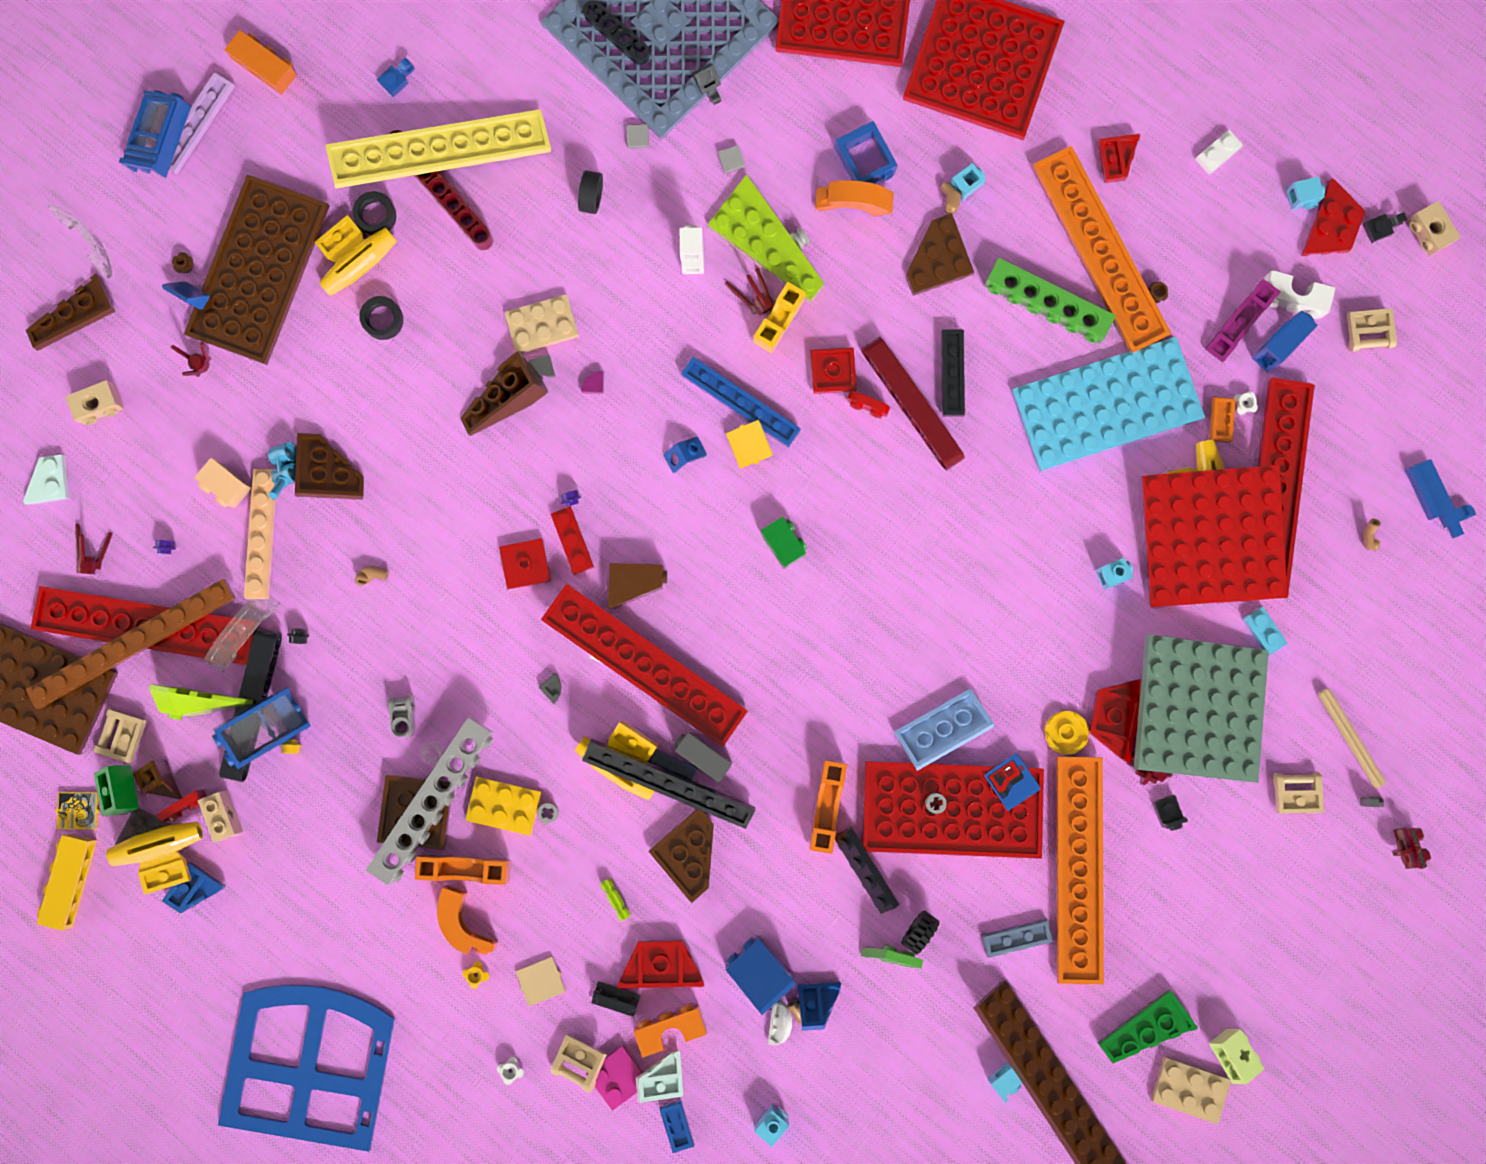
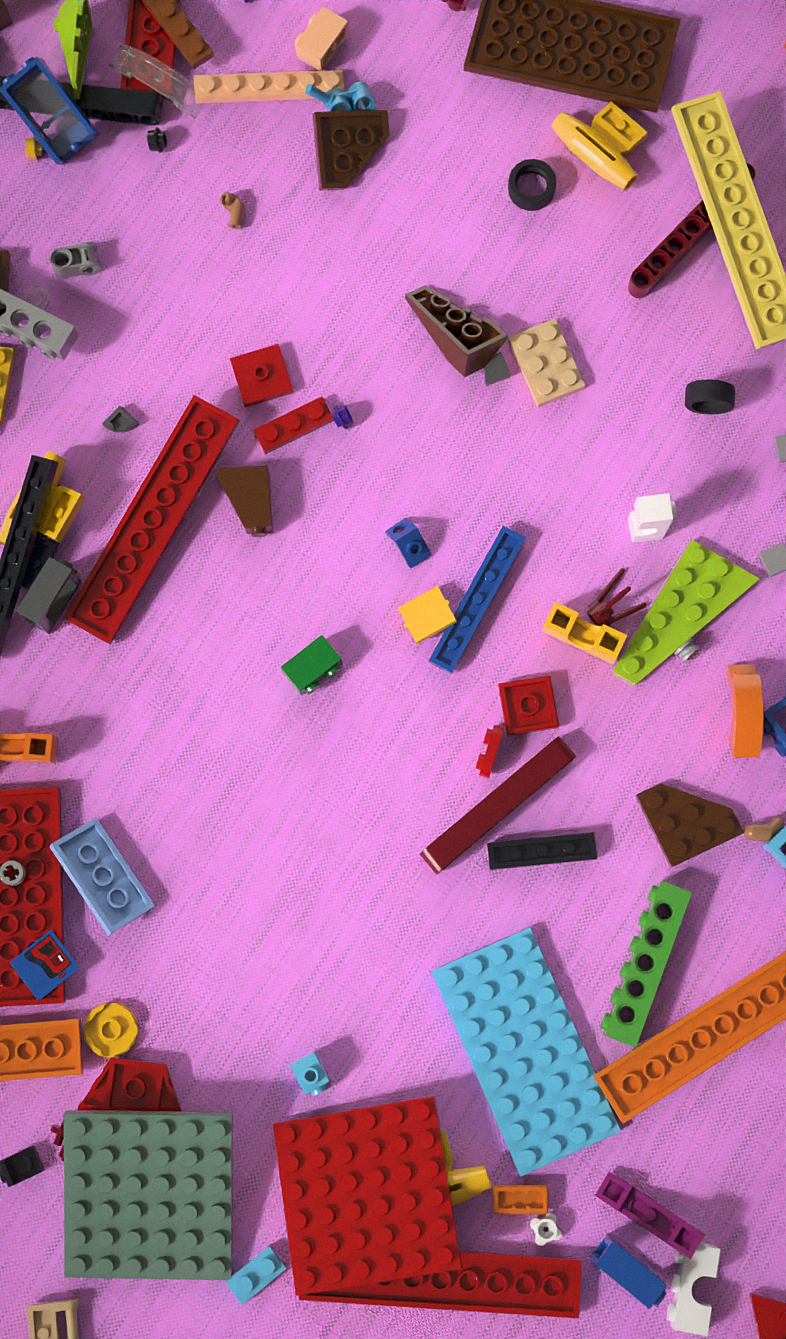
camera: 90 degrees right, 5 degrees down
black tyre [352,191,397,235] -> none
magenta tile [581,371,604,394] -> none
reddish brown plate [1148,282,1168,303] -> none

